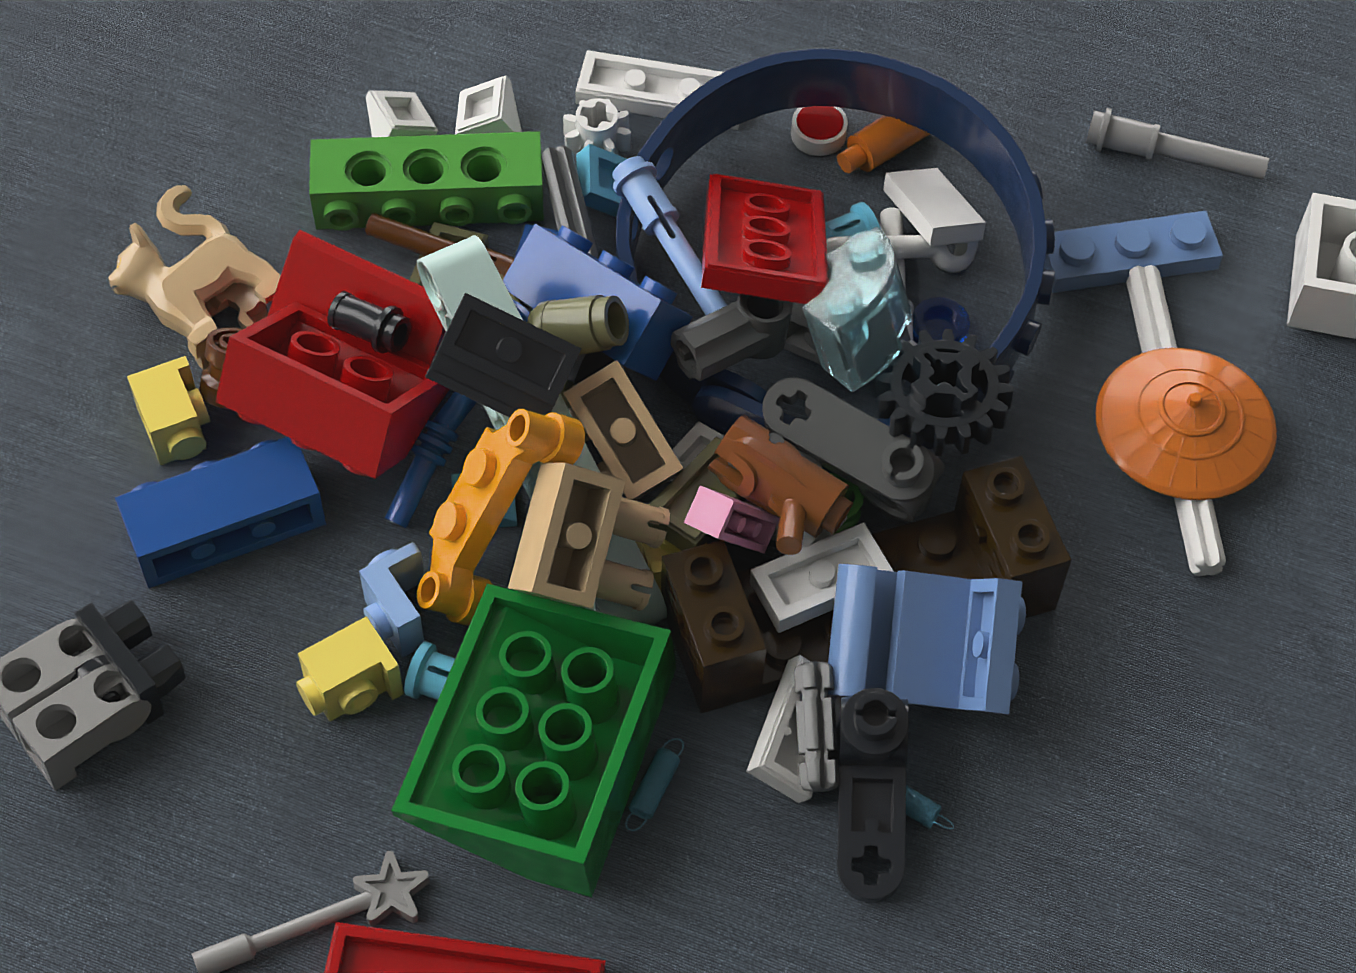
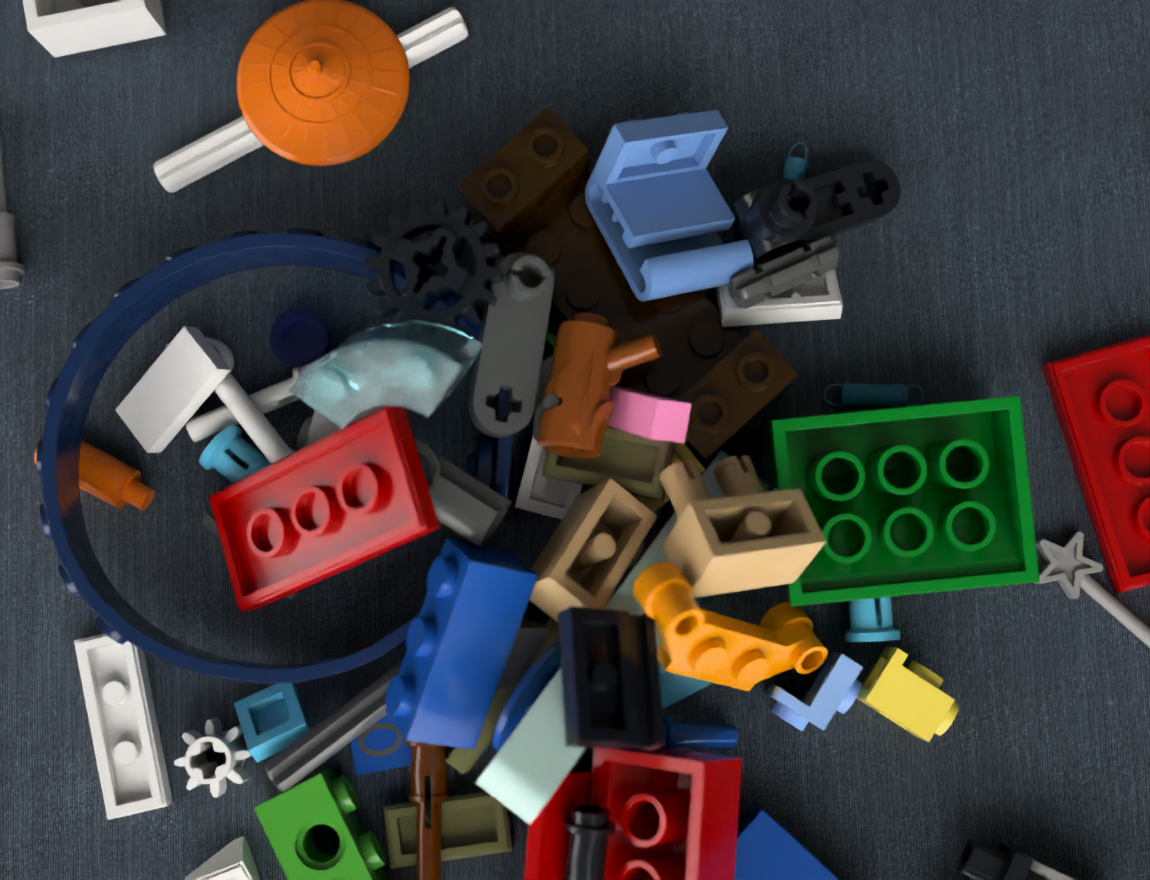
camera: 105 degrees left, 25 degrees up
olive piece [527,295,629,355] -> none
light blue pin [612,156,727,315] -> none
white plate [750,523,894,633] -> none
tile [791,106,848,156] -> none
medium blue plate [1044,211,1223,293] -> none

